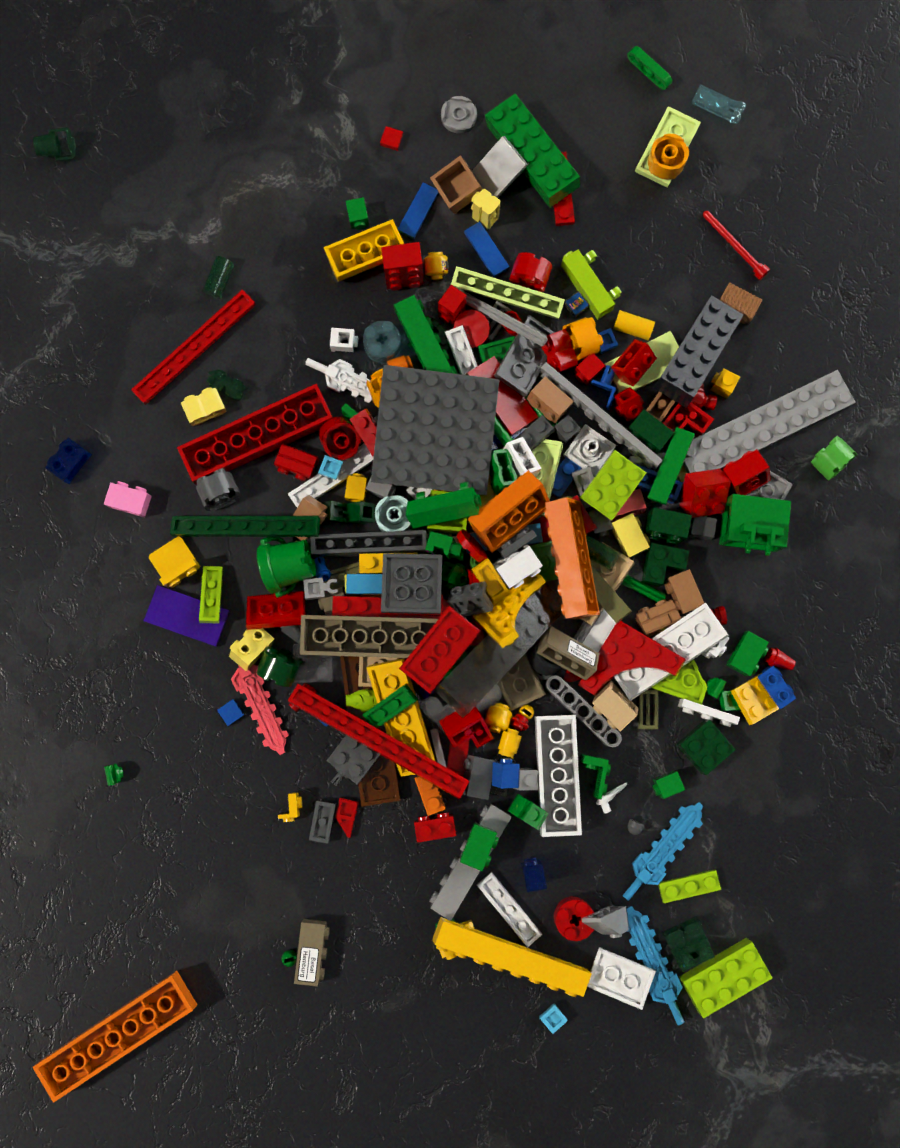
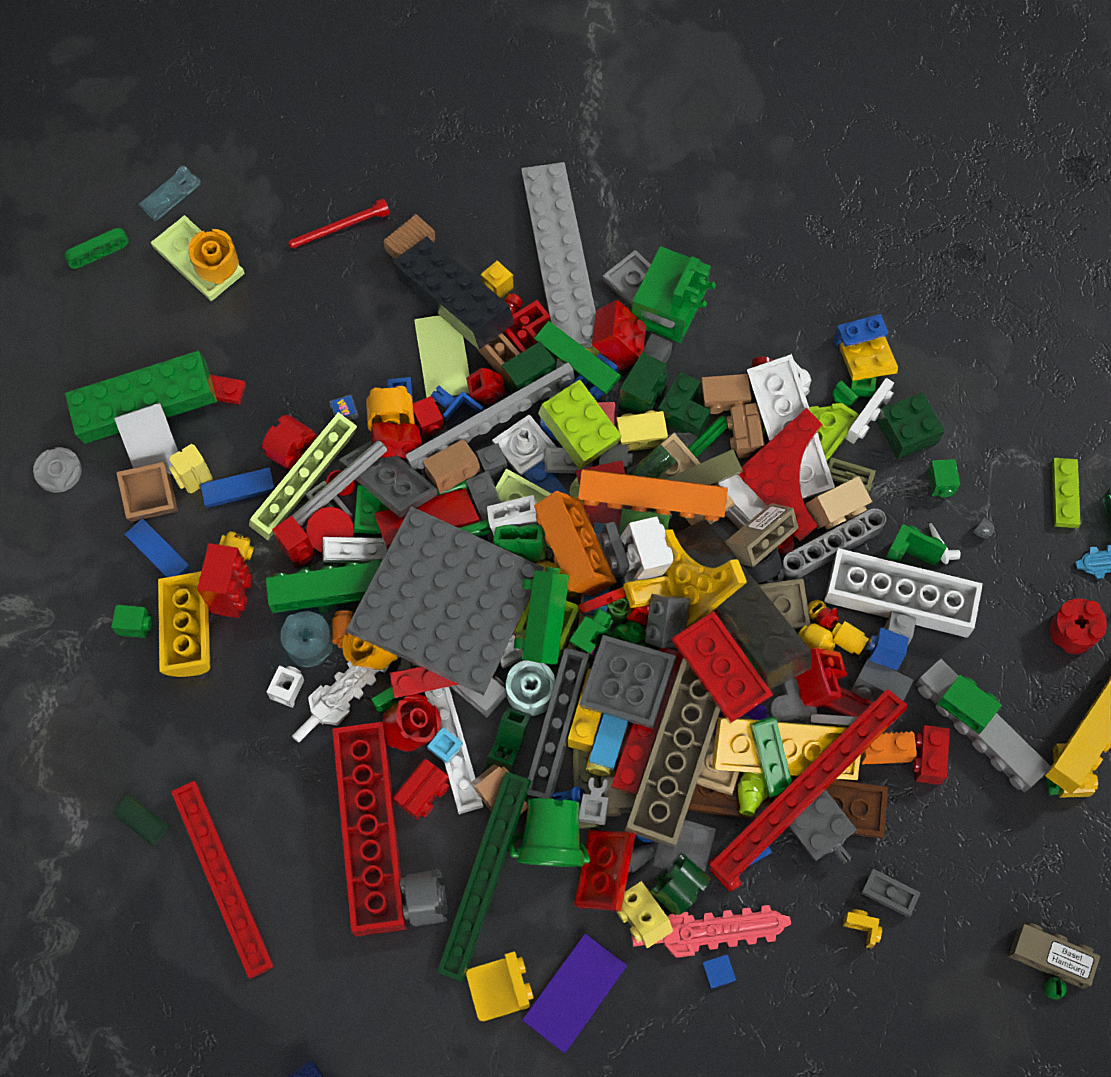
camera: 70 degrees left, 15 degrees down
bright pink brick [104,481,152,518] -> none
light yellow brick [181,387,227,426] -> none
lime plate [199,566,223,624] -> none
clear green hinge [207,369,248,400] -> none
red tile [335,797,359,838] -> none
yellow brick [345,473,368,502] -> none
red tile [380,126,403,151] -> none
white tile [477,872,543,948] -> none
green brick [508,794,549,830] -> none
clear blue brick [520,857,547,892] -> none
lime brick [561,249,622,320] -> none
light grey slope [582,906,629,938] -> none
red brick [611,339,657,387] -> none
yellow brick [613,310,655,340] -> none
dark azure bar [623,802,703,901] -> none
red brick [723,449,771,495] -> none
green brick [726,631,769,676] -> none
red cone [764,648,796,671] -> none
bright green brick [811,436,858,481] -> none

